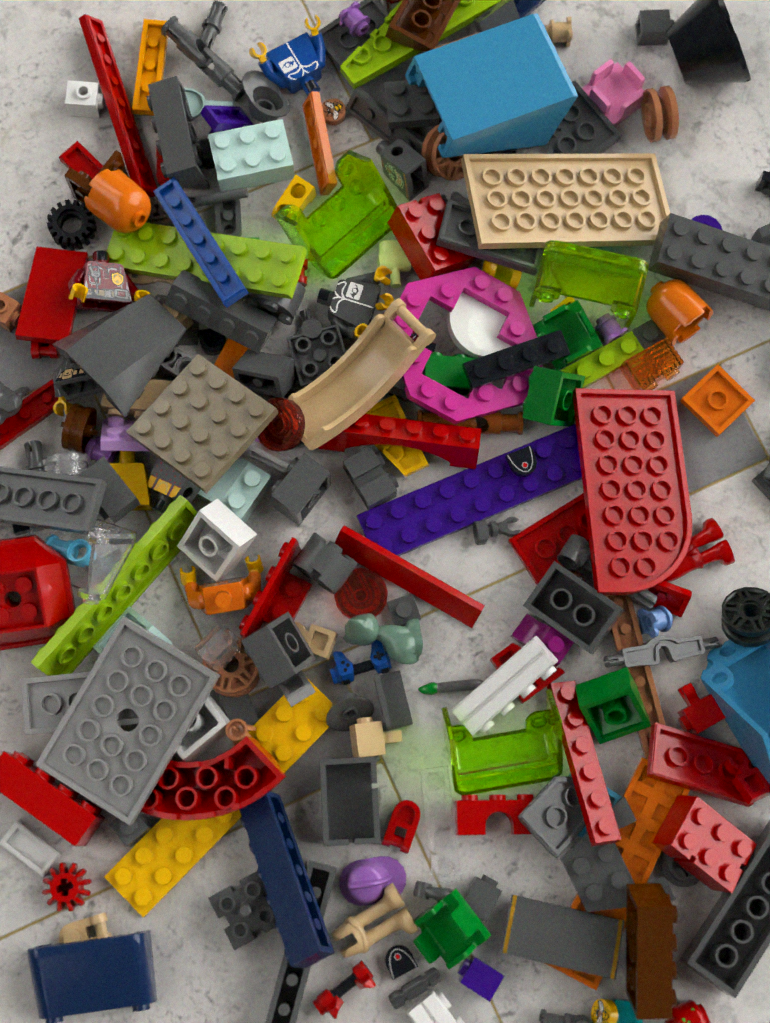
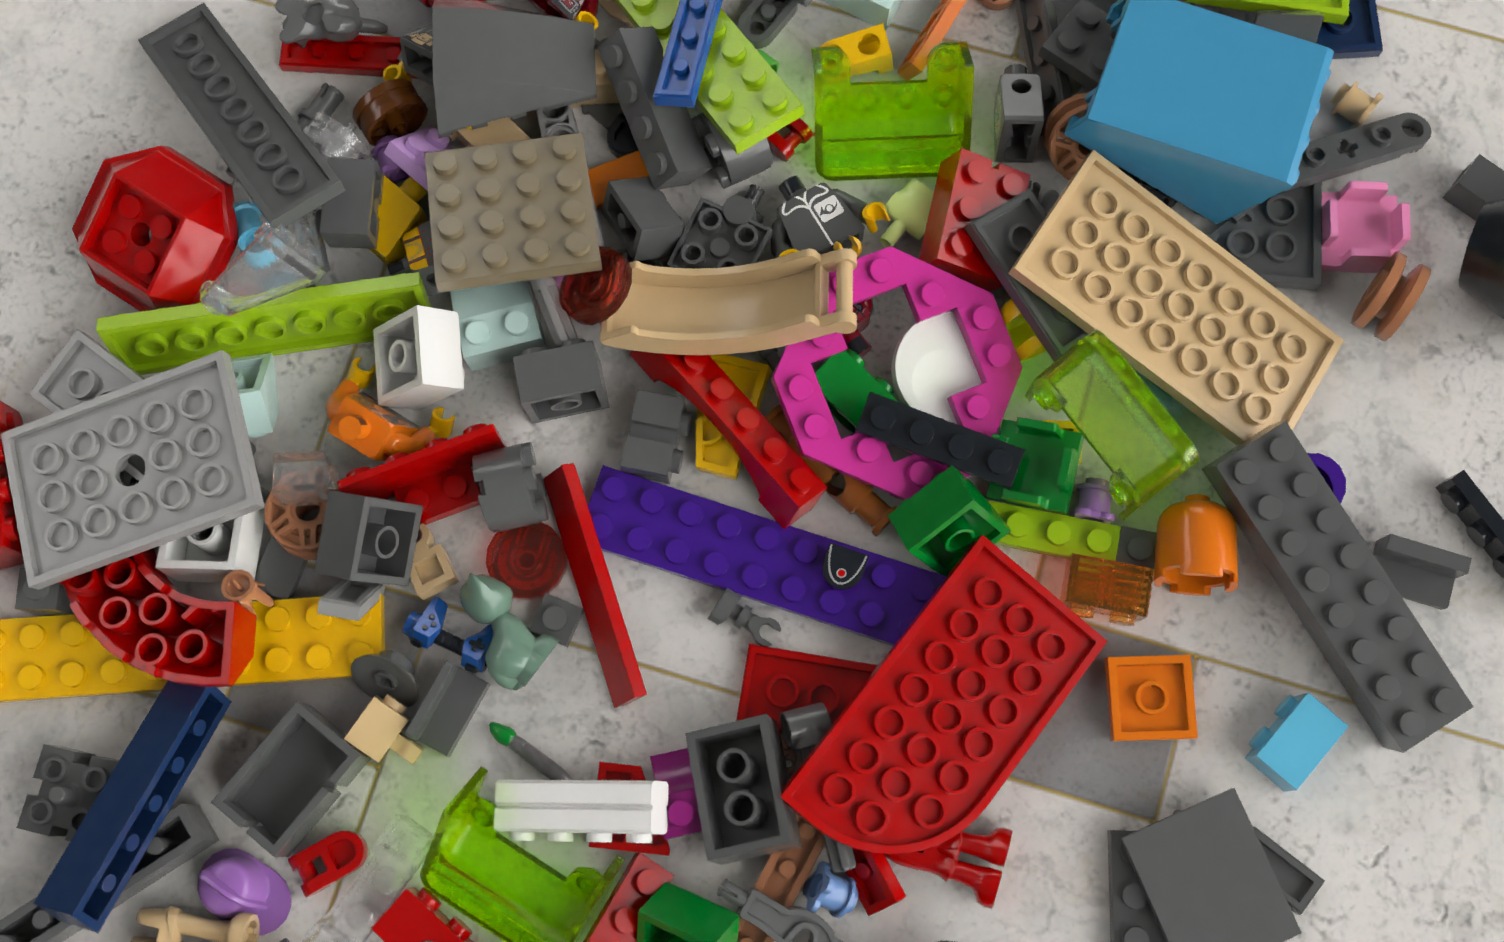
camera: 50 degrees right, 0 degrees up
none -> dark grey piece [1278,113,1431,194]

